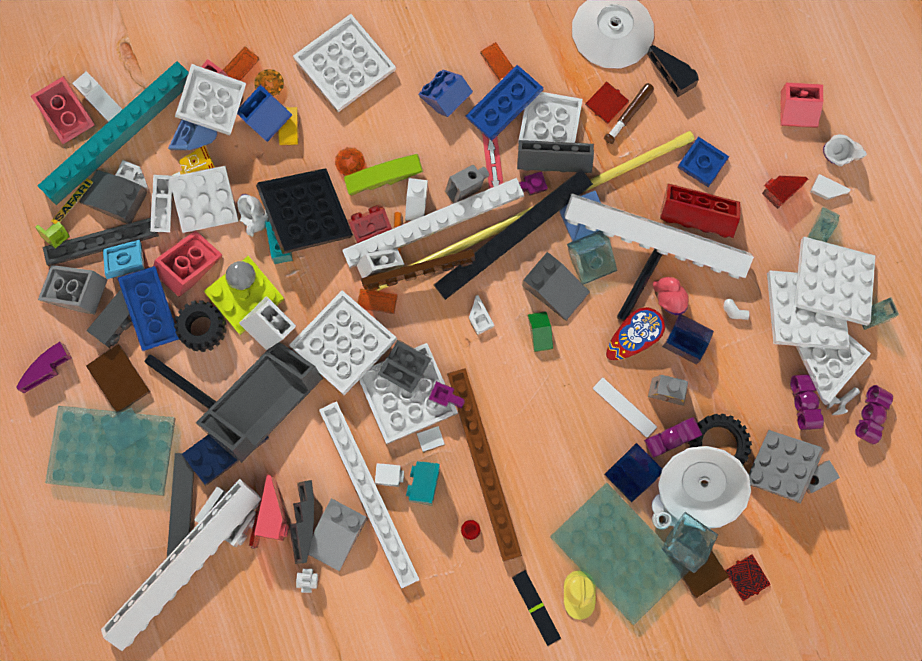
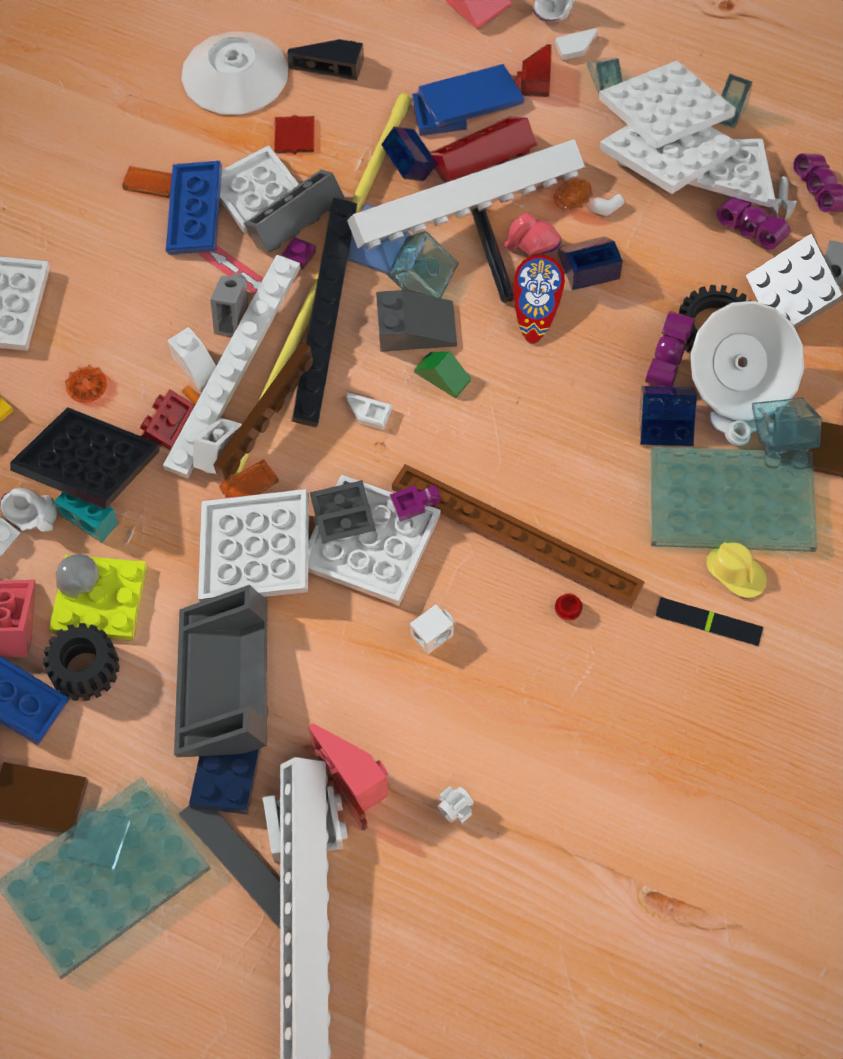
camera: 40 degrees left, 15 degrees down
black axle [144,355,216,409] -> none
white slope [239,296,296,350] -> none
dark grey slope [289,480,314,564] -> none
light grey slope [308,498,368,571] -> none
white plate [319,401,420,589] -> none
lime slope [344,154,423,196] -> none
teal slope [406,461,440,506] -> none
white sticker [417,426,444,452] -> none
blue slope [418,69,473,117] -> none
white sticker [593,378,657,438] -> none
reddish brown piece [604,83,654,144] -> none
light grey torso [648,375,688,406] -> none
none -> clear blue brick [381,126,437,181]
none -> blue tile [418,64,524,127]
none -> clear orange gear [554,178,593,211]

